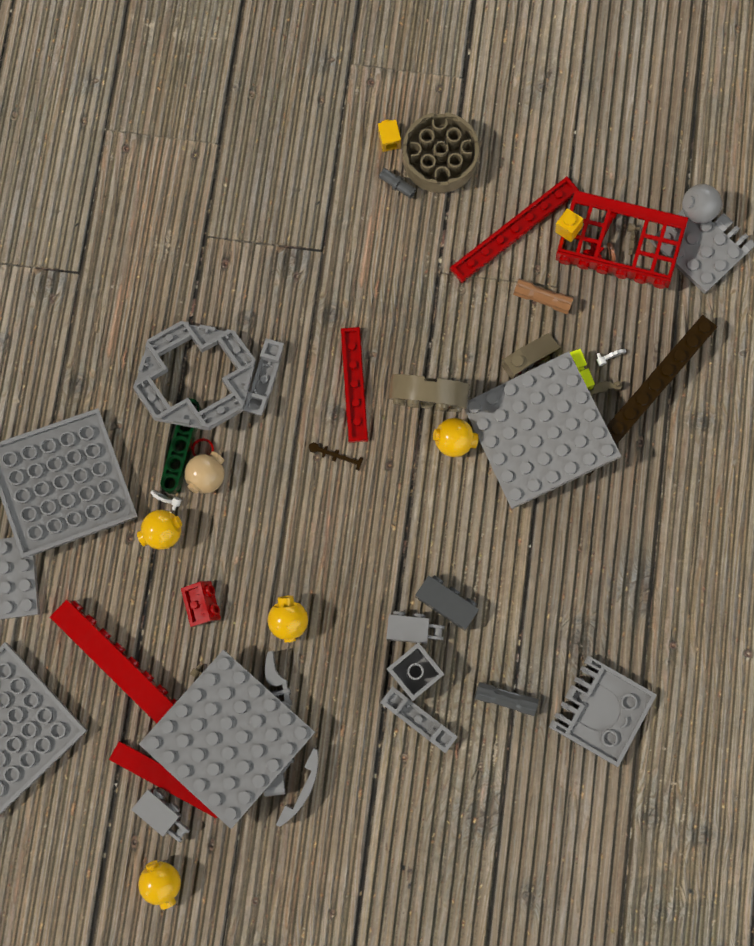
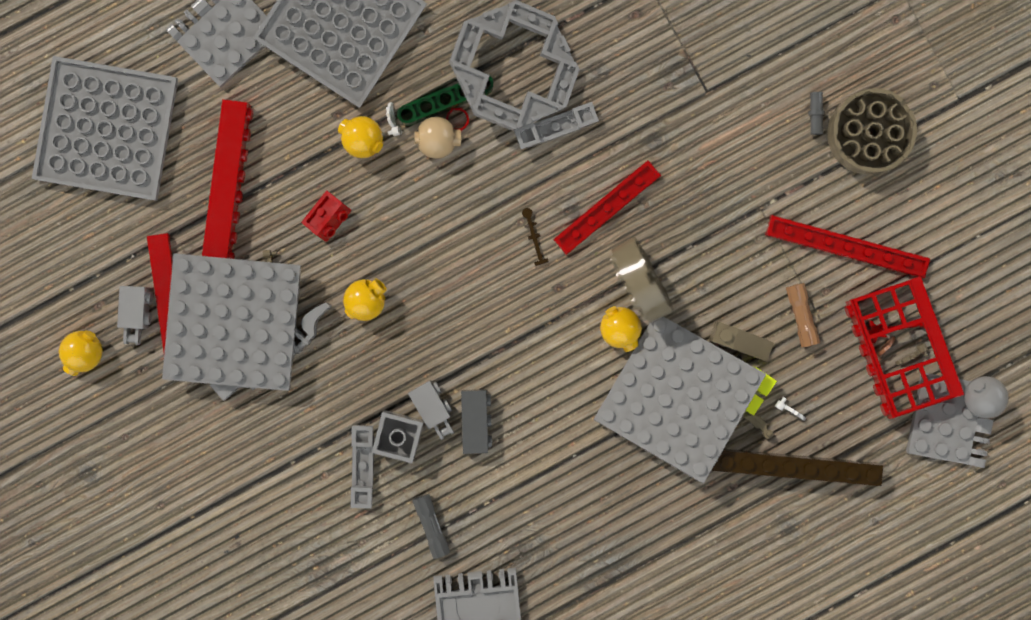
camera: 50 degrees right, 10 degrees up
light grey slope [276,748,319,827] -> none
yellow brick [378,119,401,152] -> none
yellow brick [555,208,583,242] -> none

